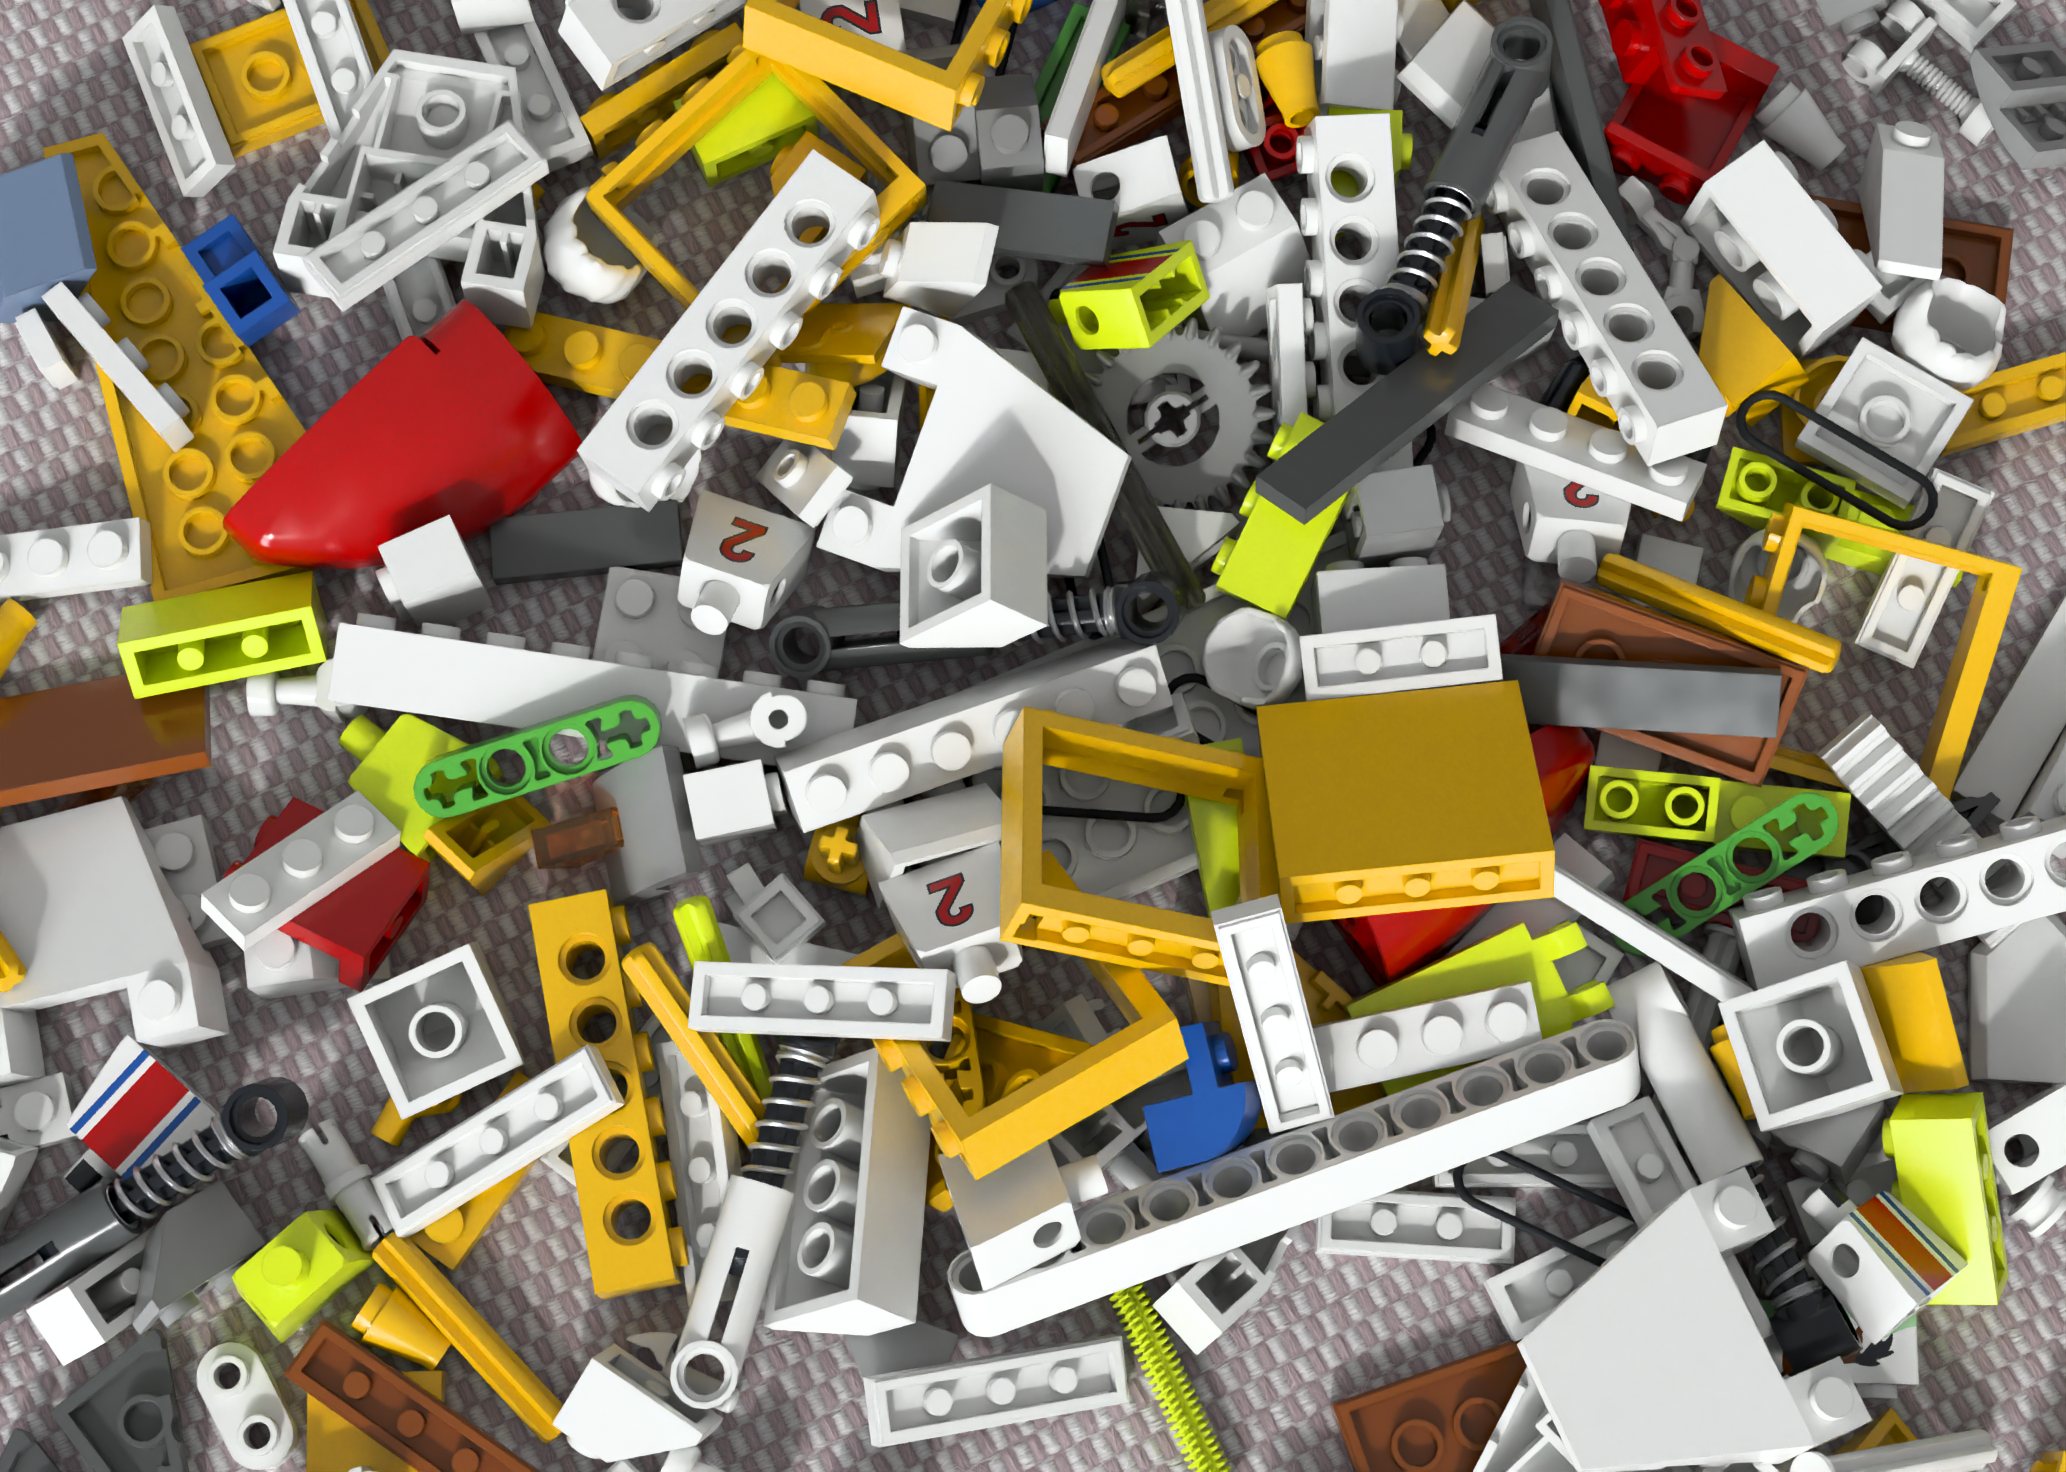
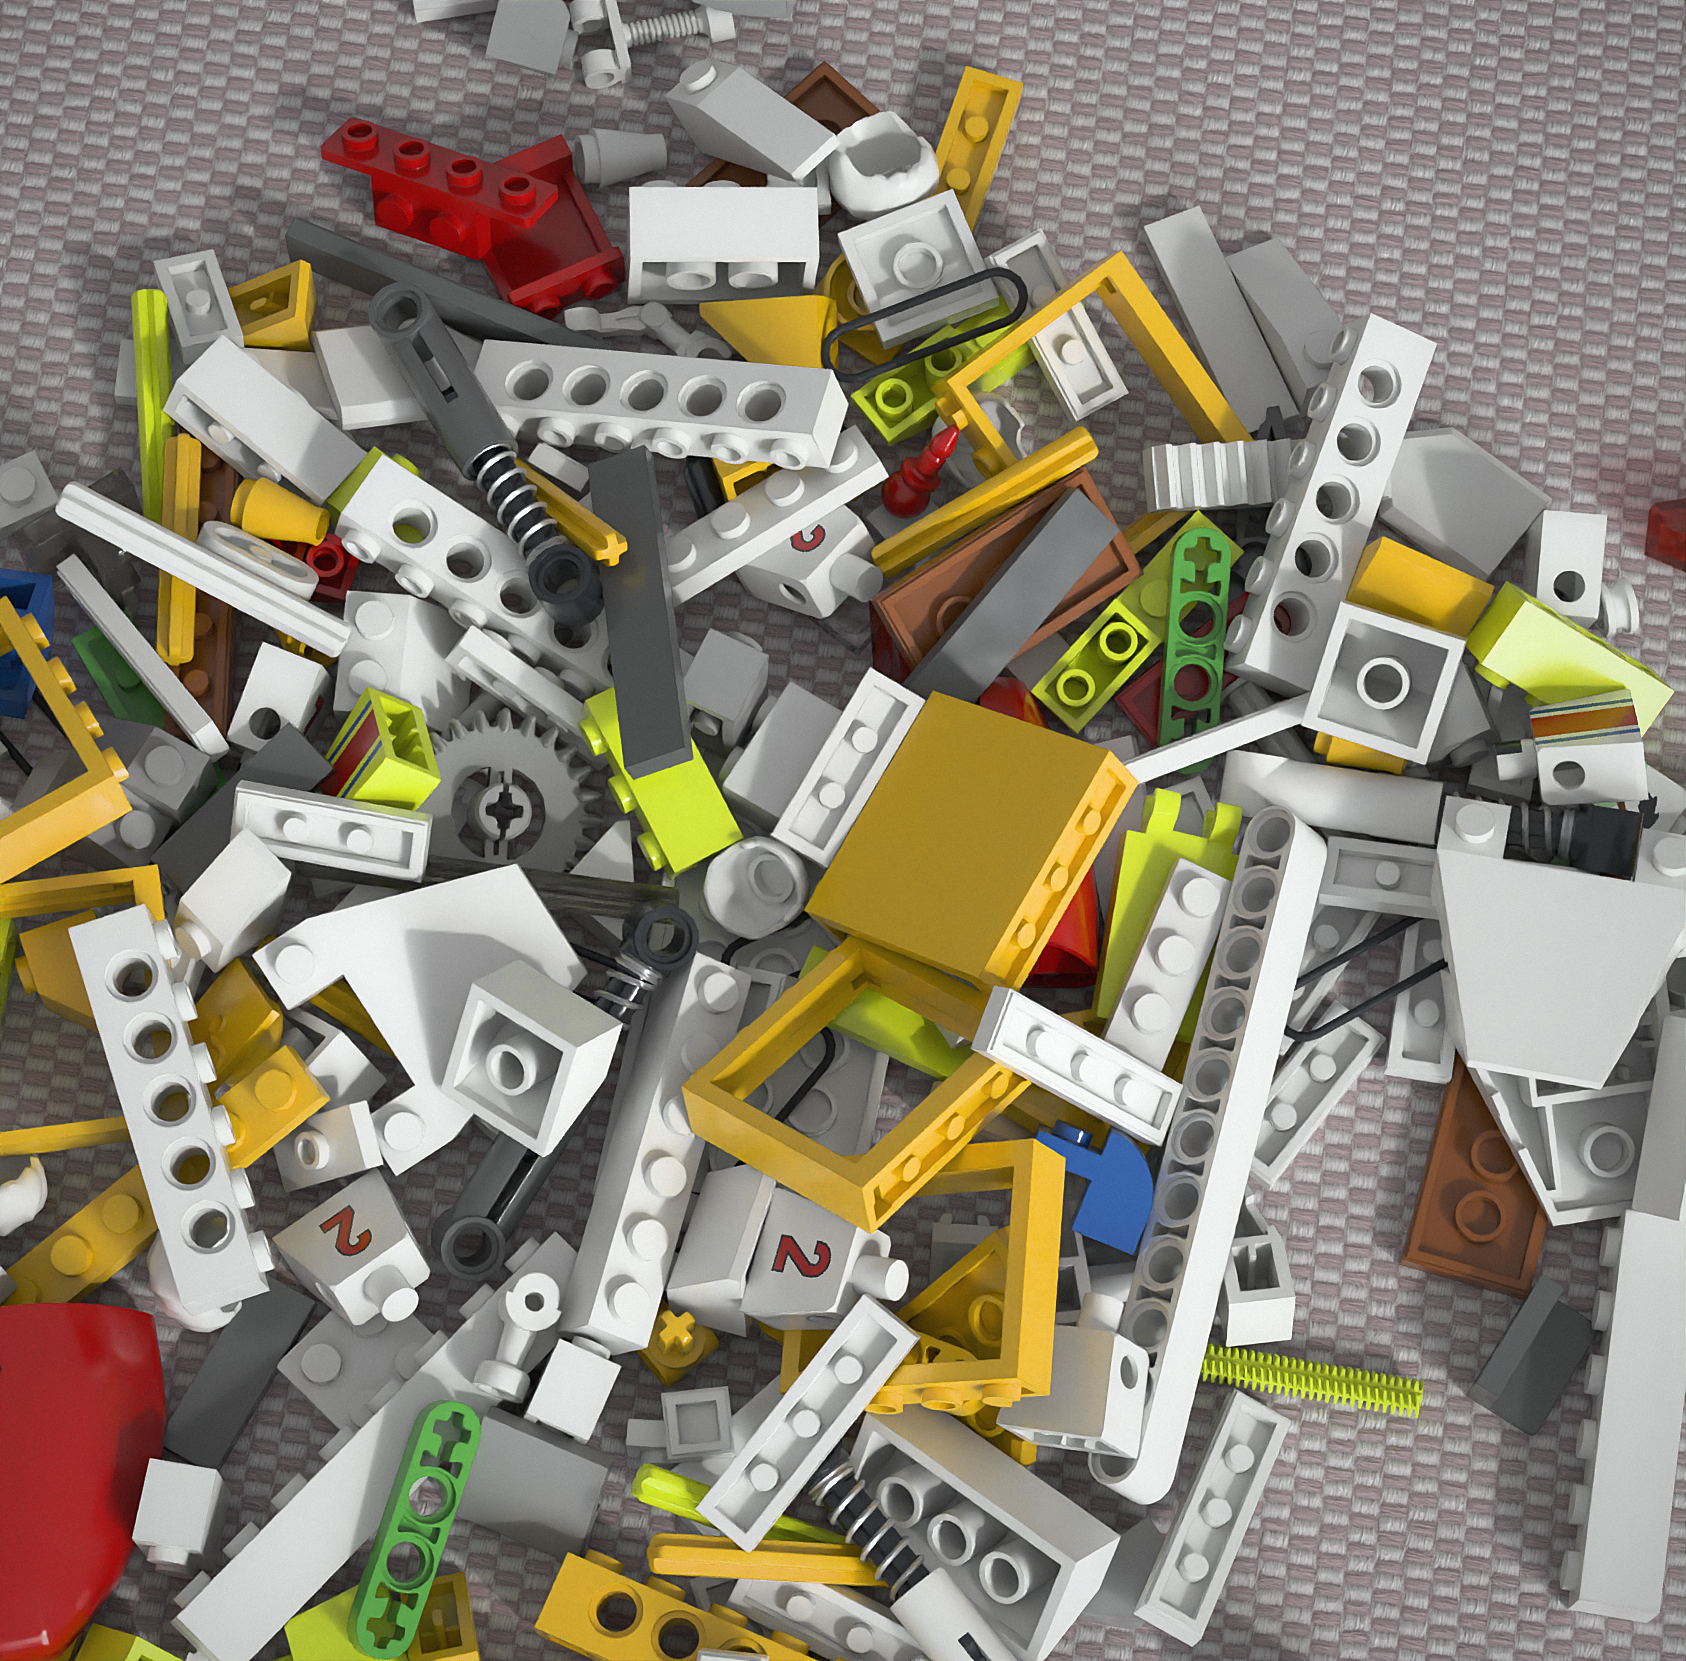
camera: 55 degrees left, 5 degrees down
clear orange piece [531,807,625,869] -> none
none -> white tile [230,780,433,883]
none -> red bar [881,425,960,519]

